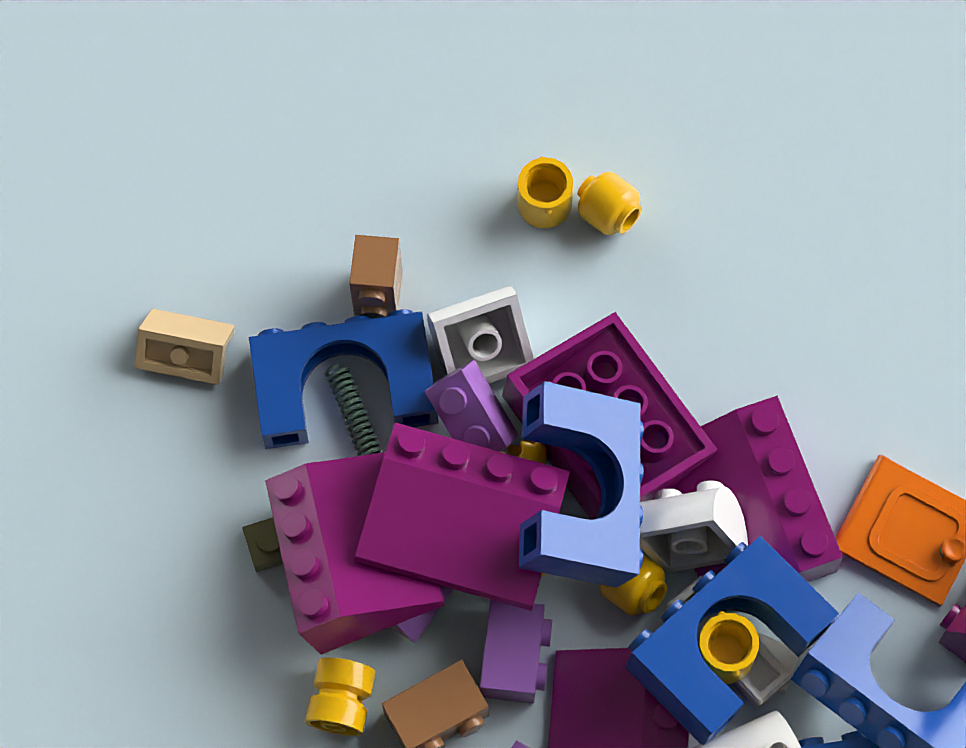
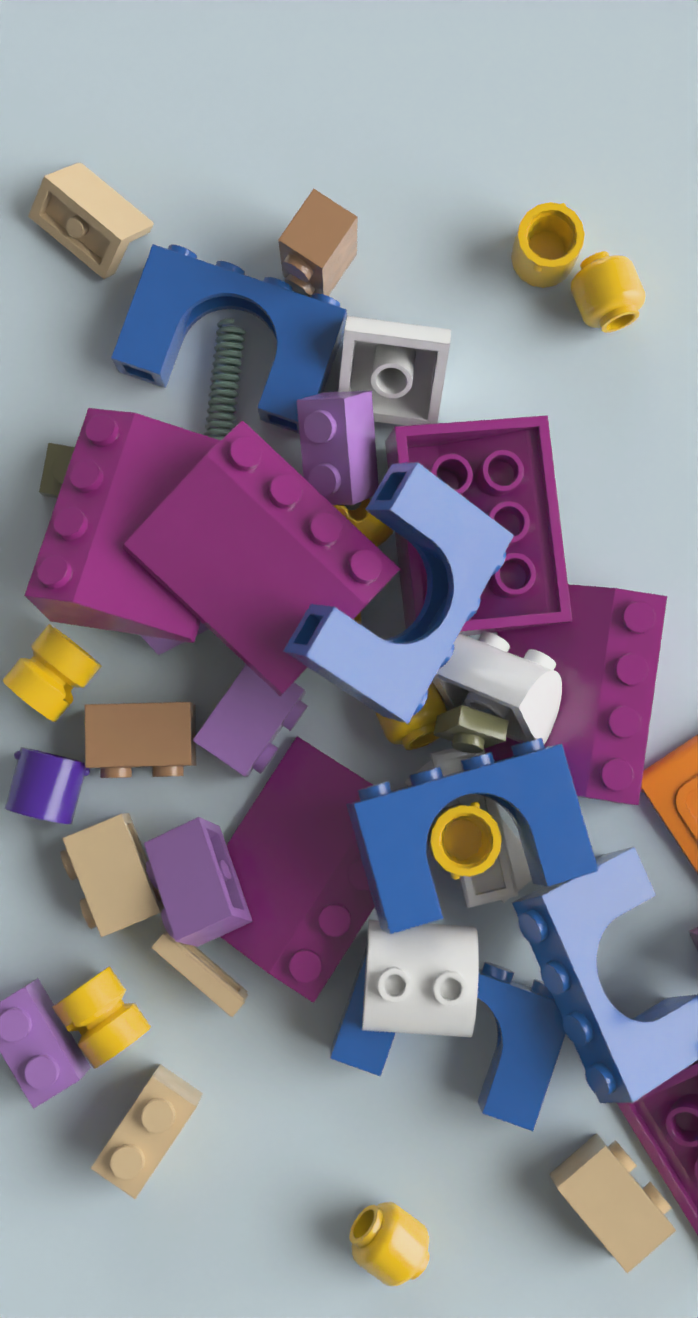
camera: 25 degrees right, 15 degrees up
none -> olive plate [434,705,509,754]

